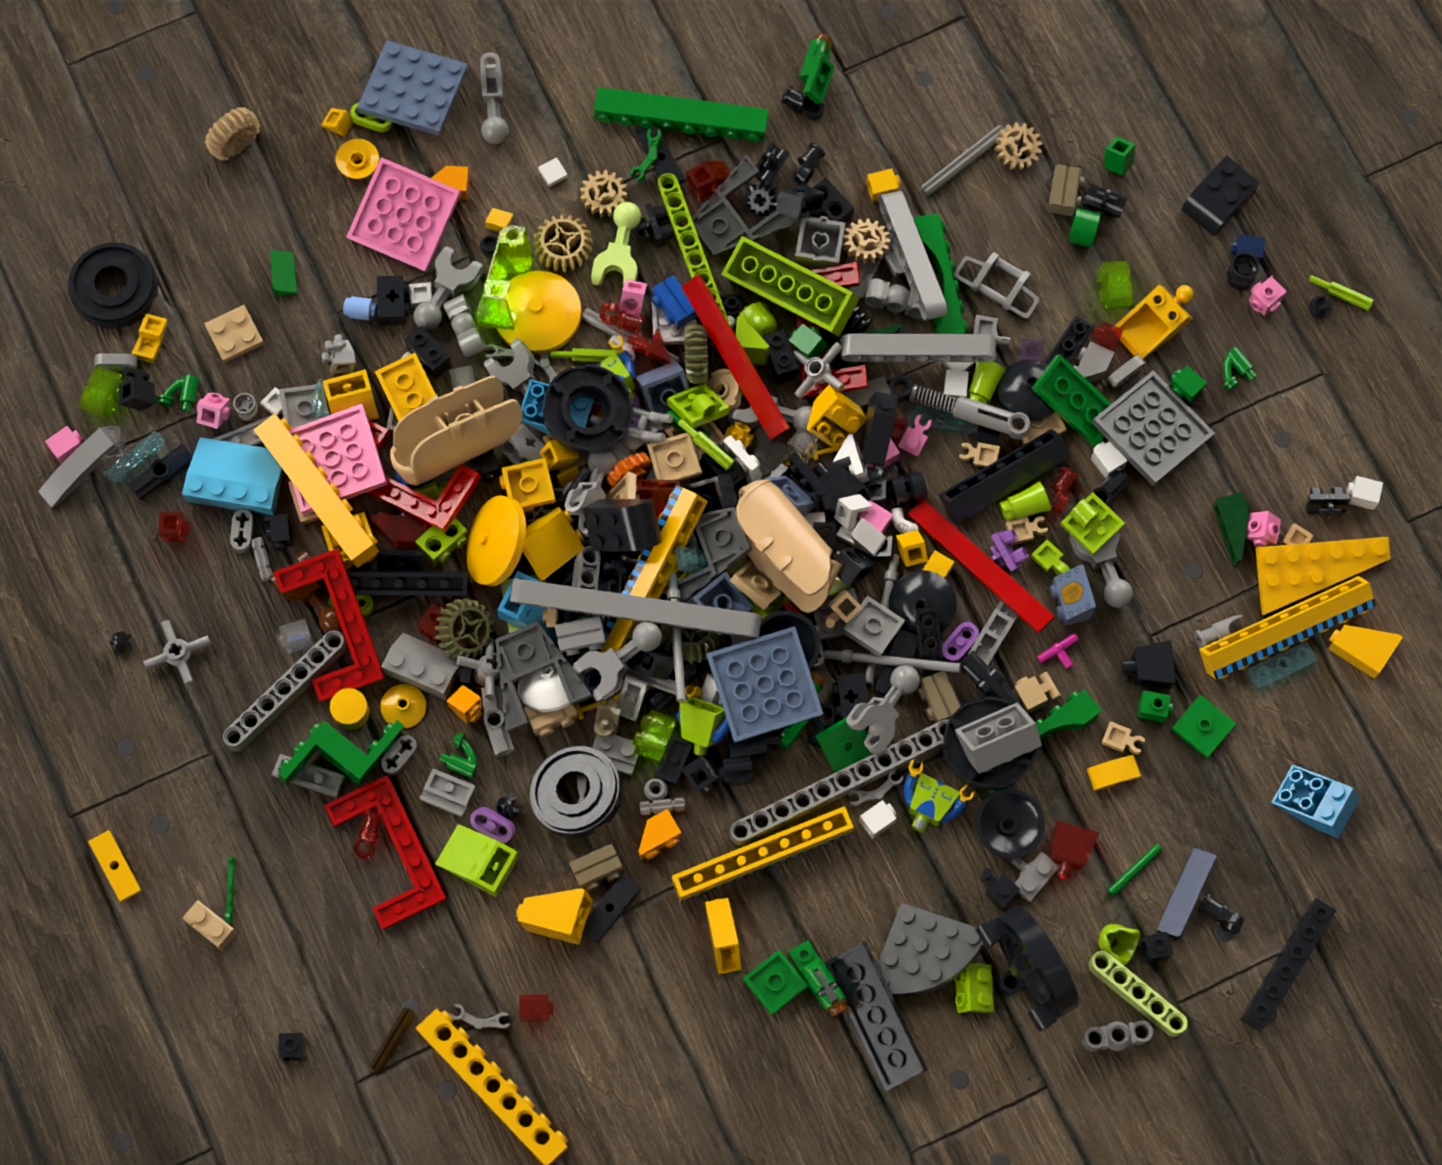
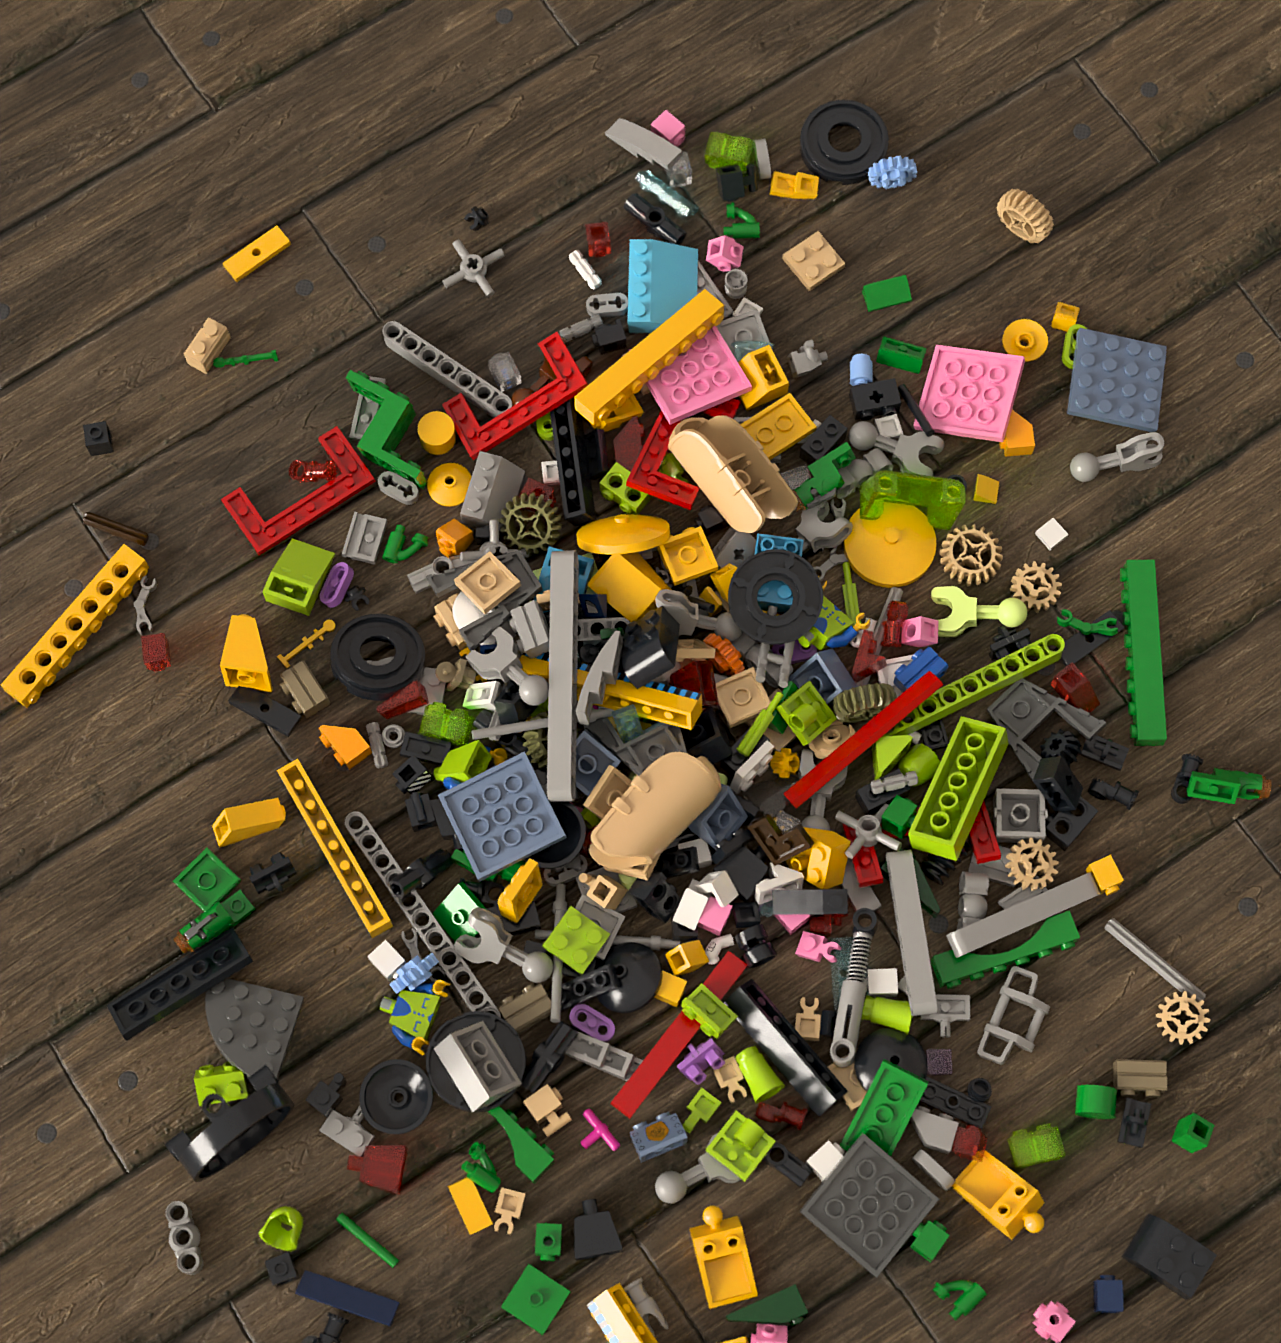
camera: 85 degrees right, 0 degrees up
yellowish green beam [1089,951,1187,1037] -> none
black wheel [1226,252,1260,290] -> none
none -> black hips [249,852,297,894]
none -> yellow piece [277,619,336,669]
none -> clear red slope [376,680,429,719]
none -> black piece [388,848,453,899]
none -> light blue gear [389,953,439,993]
none -> tan plate [454,551,521,614]
none -> green plant [461,1142,501,1193]
none -> yellow plate [498,858,543,923]
none -> white tile [541,460,560,486]
none -> lime plate [542,906,610,975]
none -> white axle [569,250,601,290]
none -> light grey slope [576,631,623,725]
none -> dark blue slope [579,594,607,618]
none -> dark green tile [600,627,624,640]
none -> lime bracket [681,983,738,1039]
none -> yellow slope [689,1205,758,1309]
none -> dark brown plate [748,813,814,866]
none -> green plate [792,442,856,512]
none -> light blue gear [868,156,917,189]
none -> light grey axle [871,771,918,794]
none -> green slope [876,337,927,374]
none -> black bar [898,384,935,437]
none -> black plate [967,1078,992,1102]

